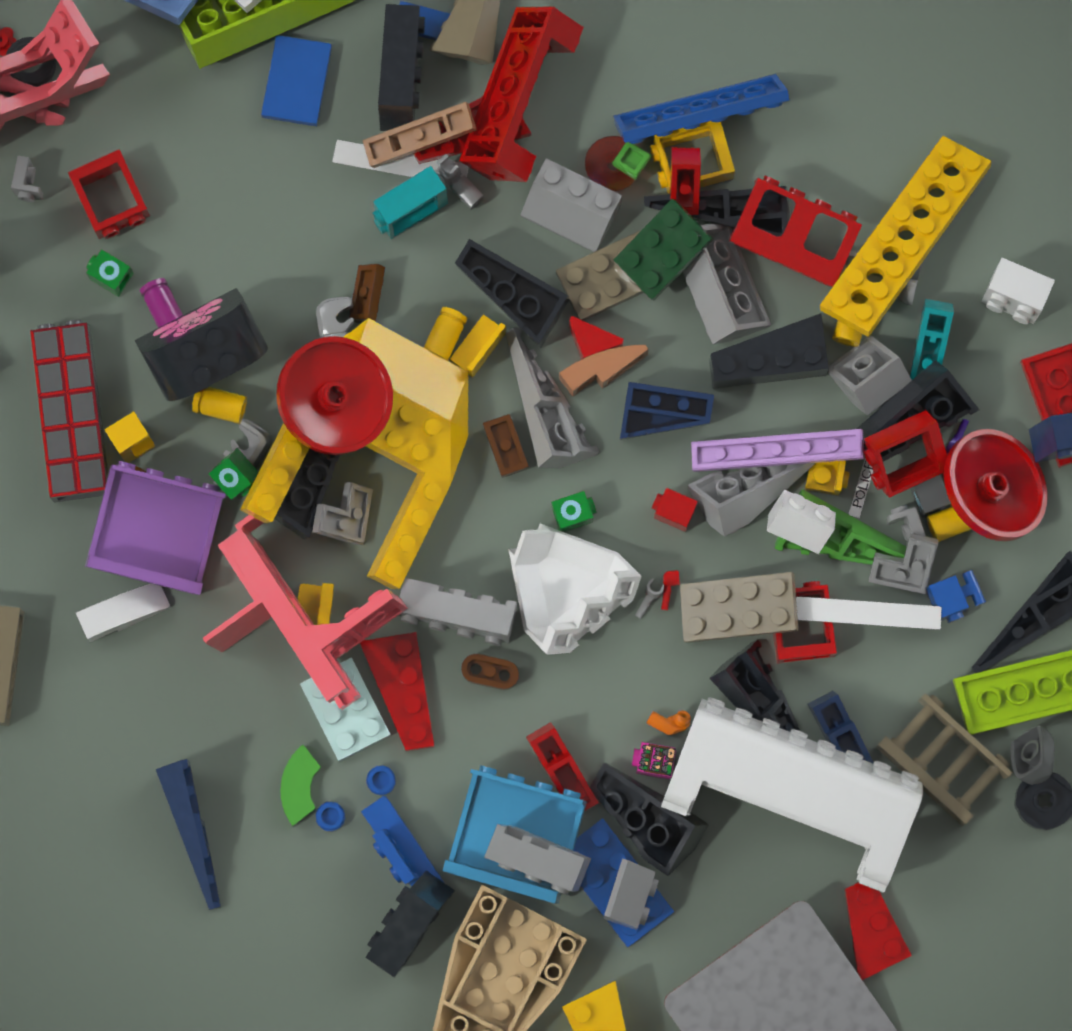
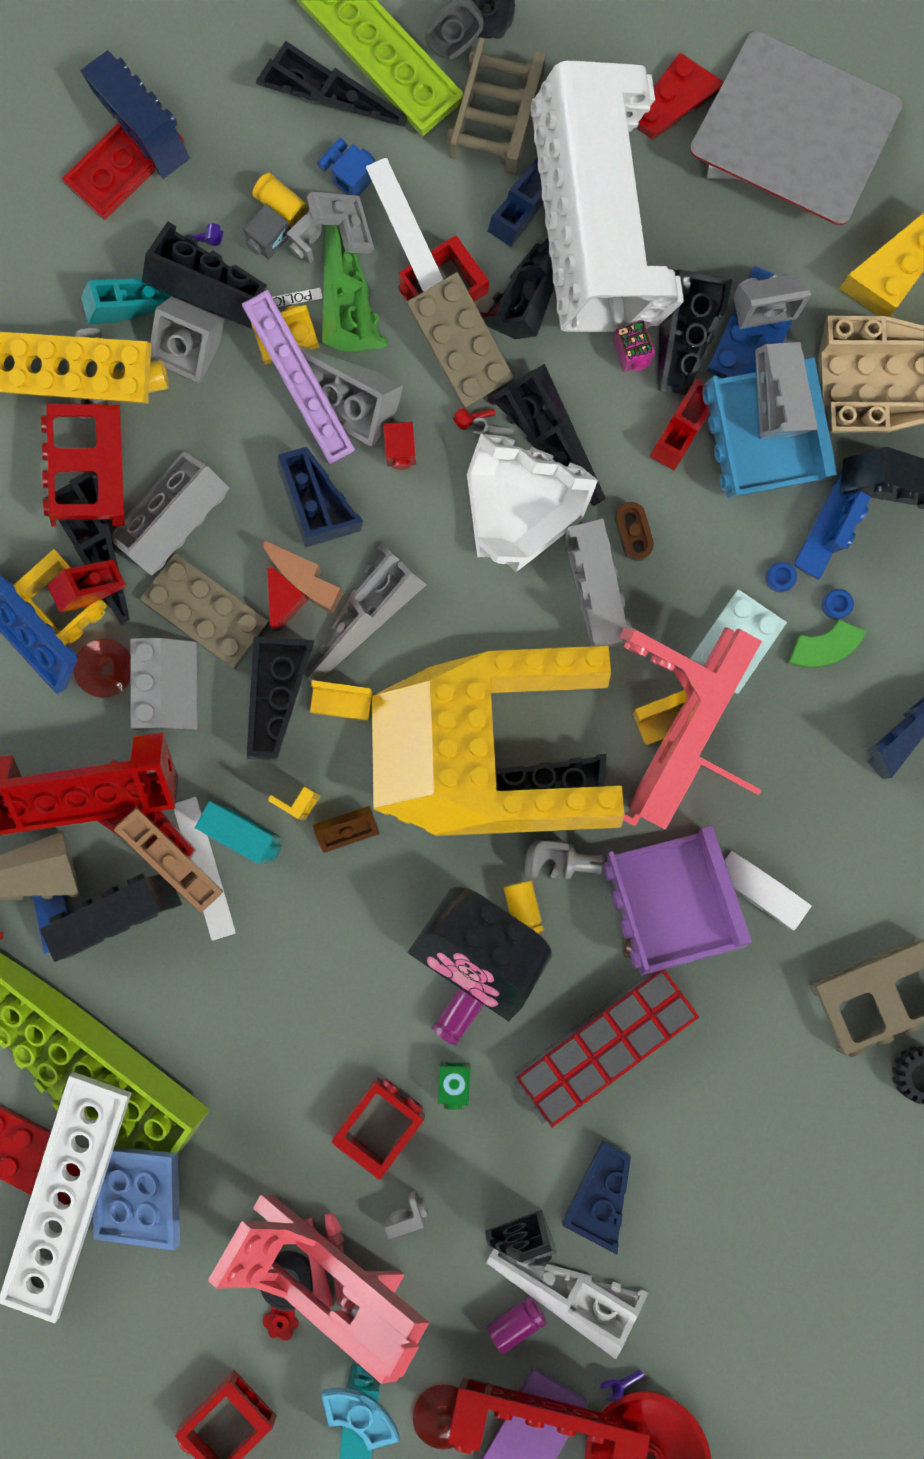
camera: 120 degrees left, 5 degrees up
yellow panel [104,411,155,463] -> none
green brick [209,448,259,500] -> none
blue tile [261,35,332,127] -> none
red dish [276,336,393,455] -> none
light grey tile [312,482,373,545] -> none
light grey piece [316,297,354,338] -> none
red wing [360,632,435,752] -> none
yellow piece [423,307,468,361] -> none
light grey bar [435,154,484,210] -> none
reddish brown plate [483,414,529,478] -> none
green brick [551,491,597,532] -> none
bright green tile [612,142,652,180] -> none
dark green plate [613,199,714,301] -> none
orange arm [646,710,691,735] -> none
black wedge [709,313,829,389] -> none
white brick [767,490,836,554] -> none
red window [864,410,947,498] -> none
red dish [944,429,1048,542] -> none
white brick [981,258,1055,324] -> none
none -> yellow panel [268,787,321,820]
none -> black wedge [488,364,606,506]

